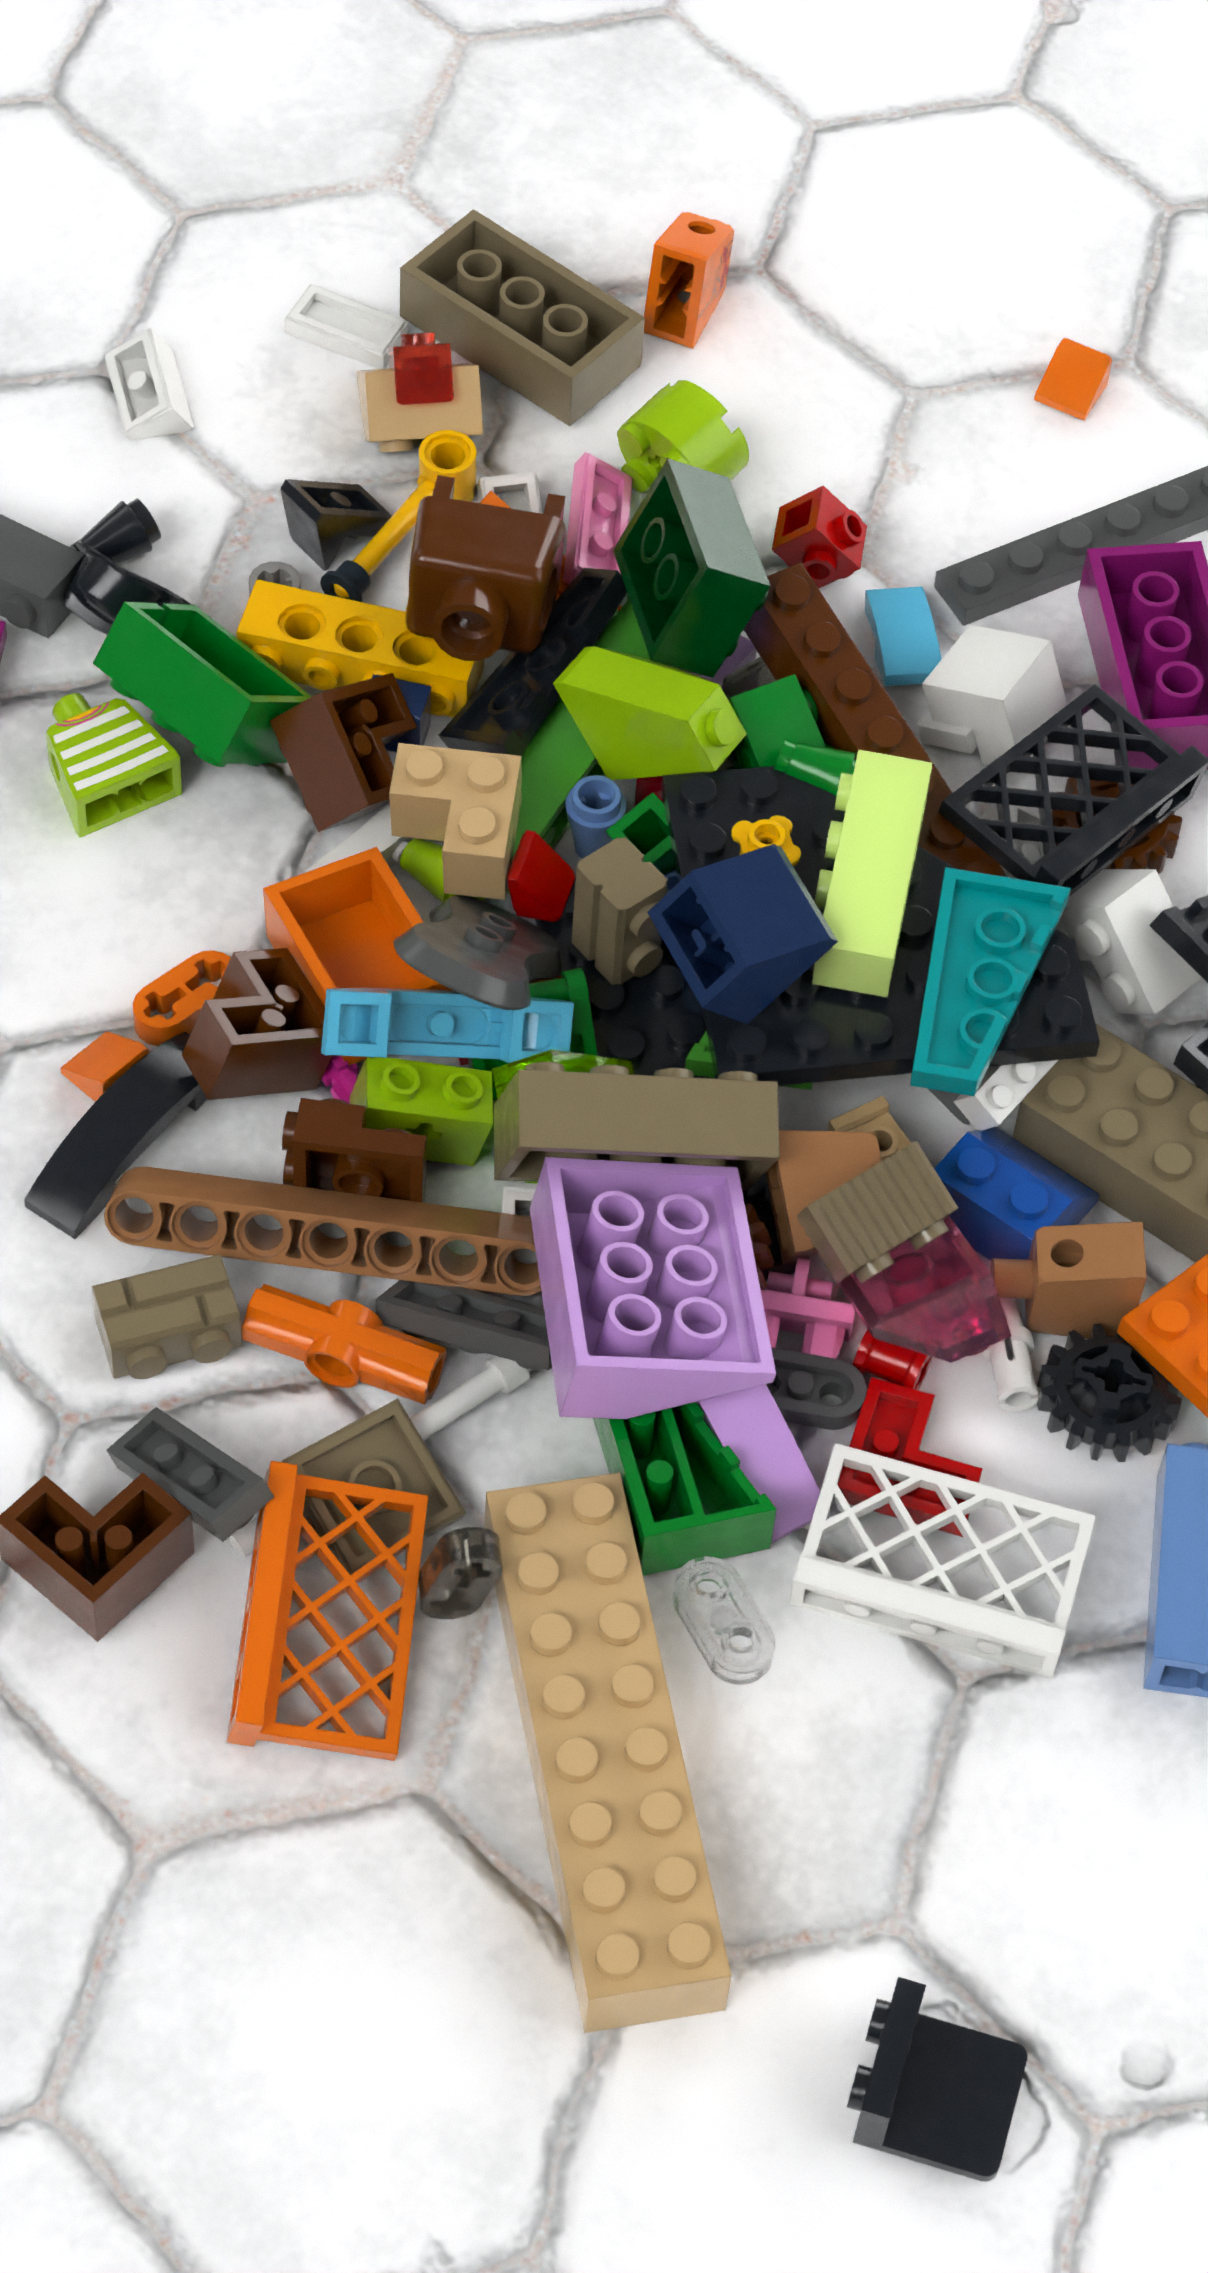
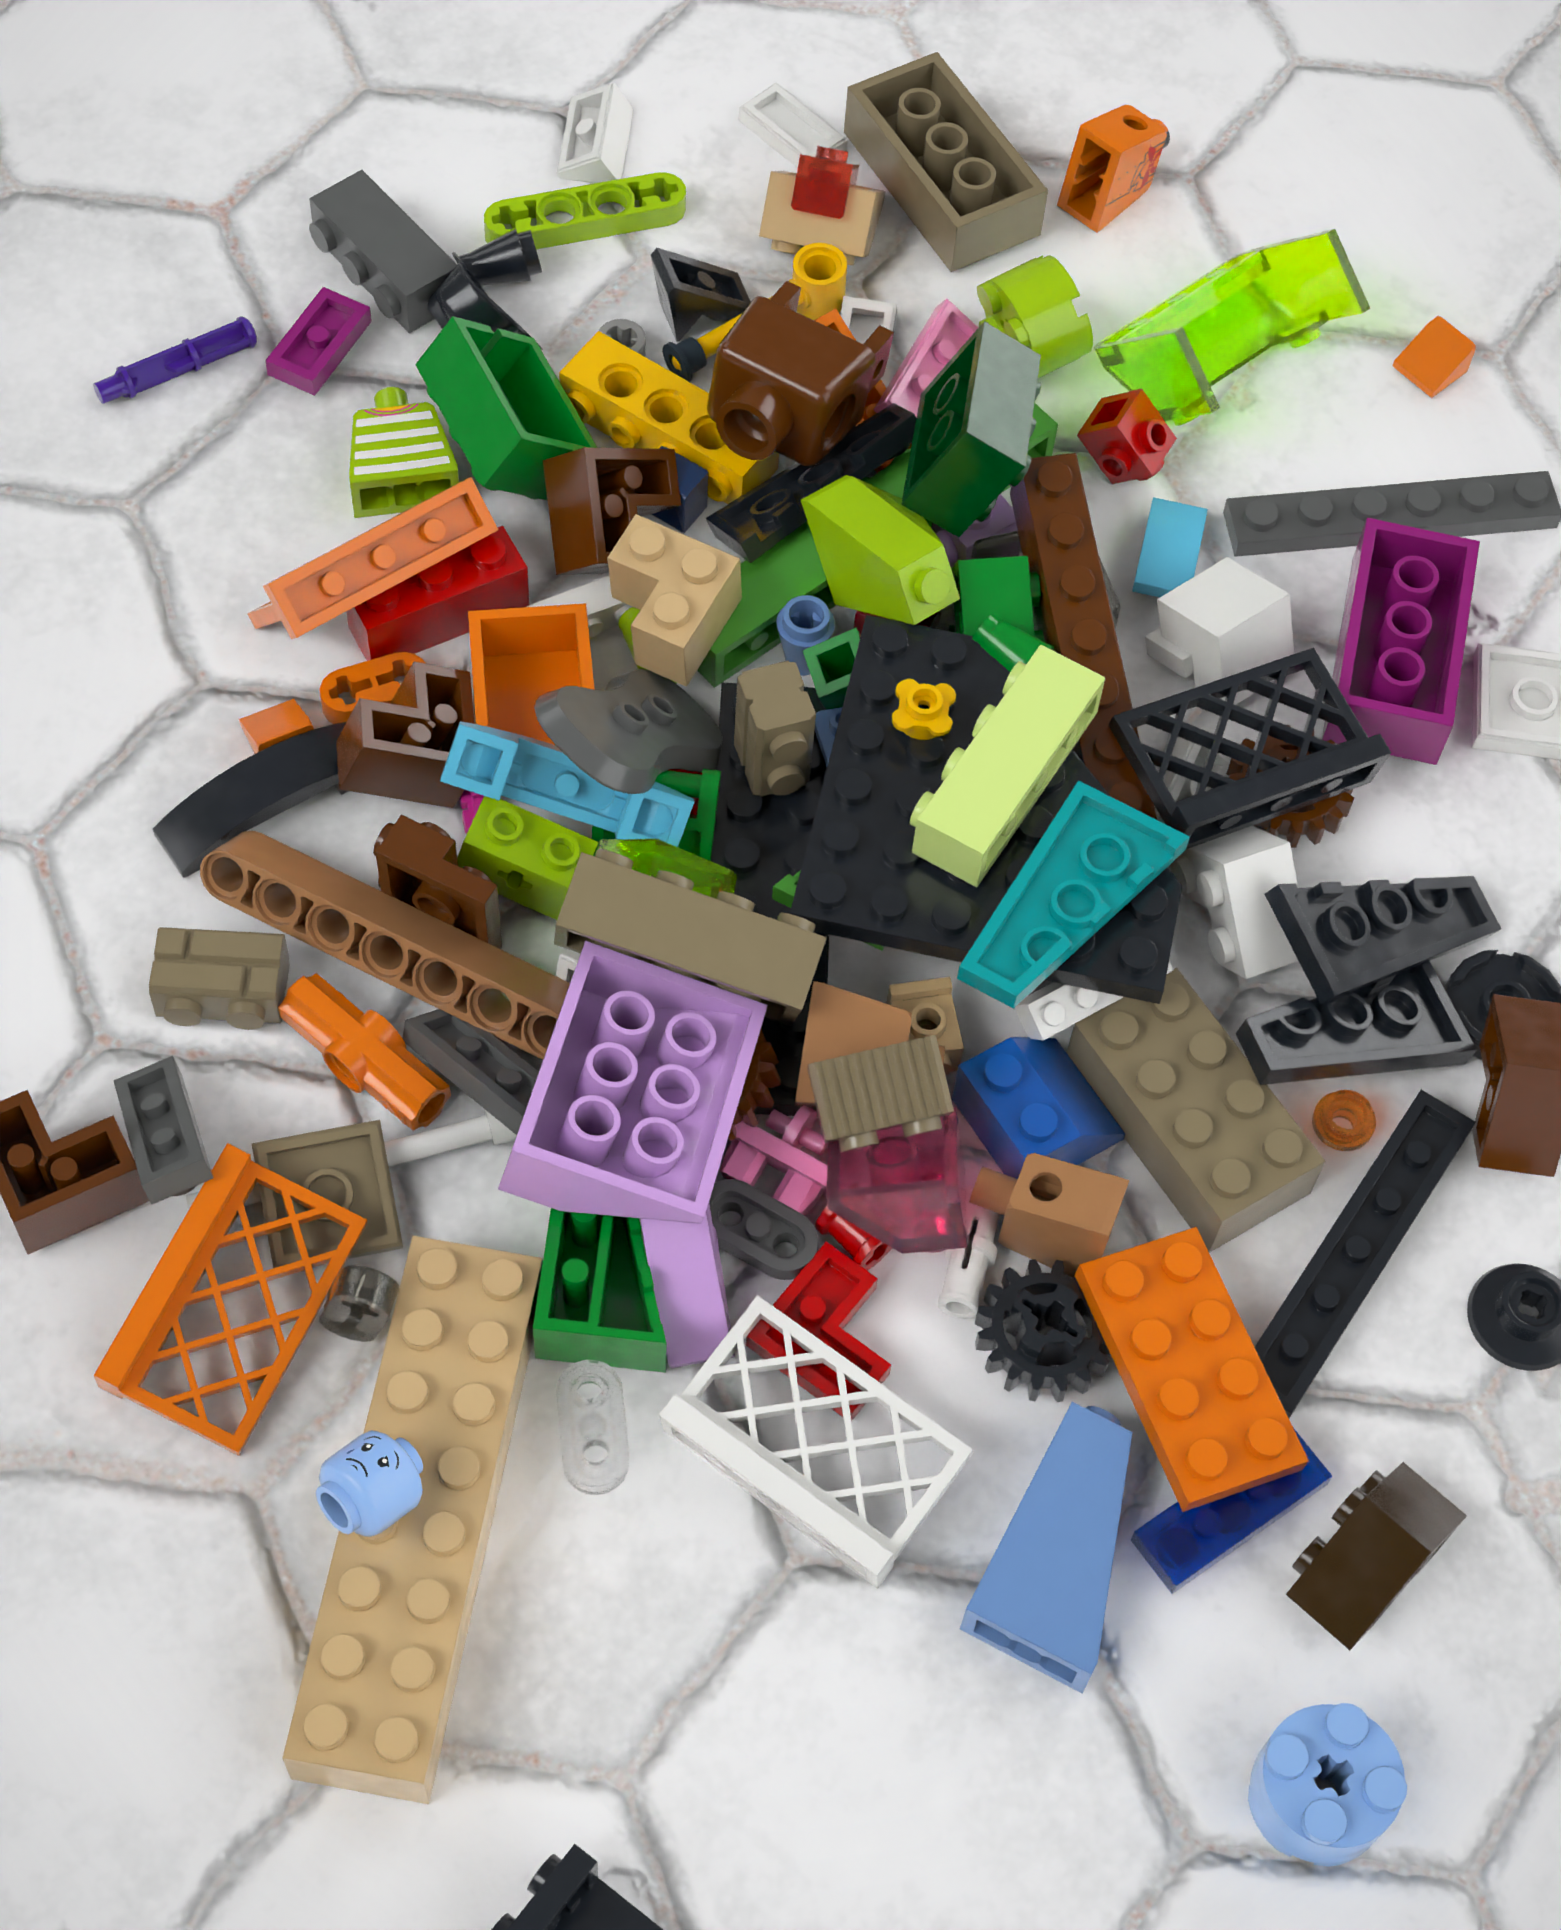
camera: 20 degrees right, 5 degrees up
red slope [506,830,575,922] -> none
dark blue slope [647,844,838,1024] -> none
none -> orange fence [247,477,499,639]
none -> light blue head [316,1430,423,1537]
none -> red brick [346,525,530,661]
none -> lime beam [484,172,686,250]
none -> clear neon green windscreen [1094,229,1370,426]

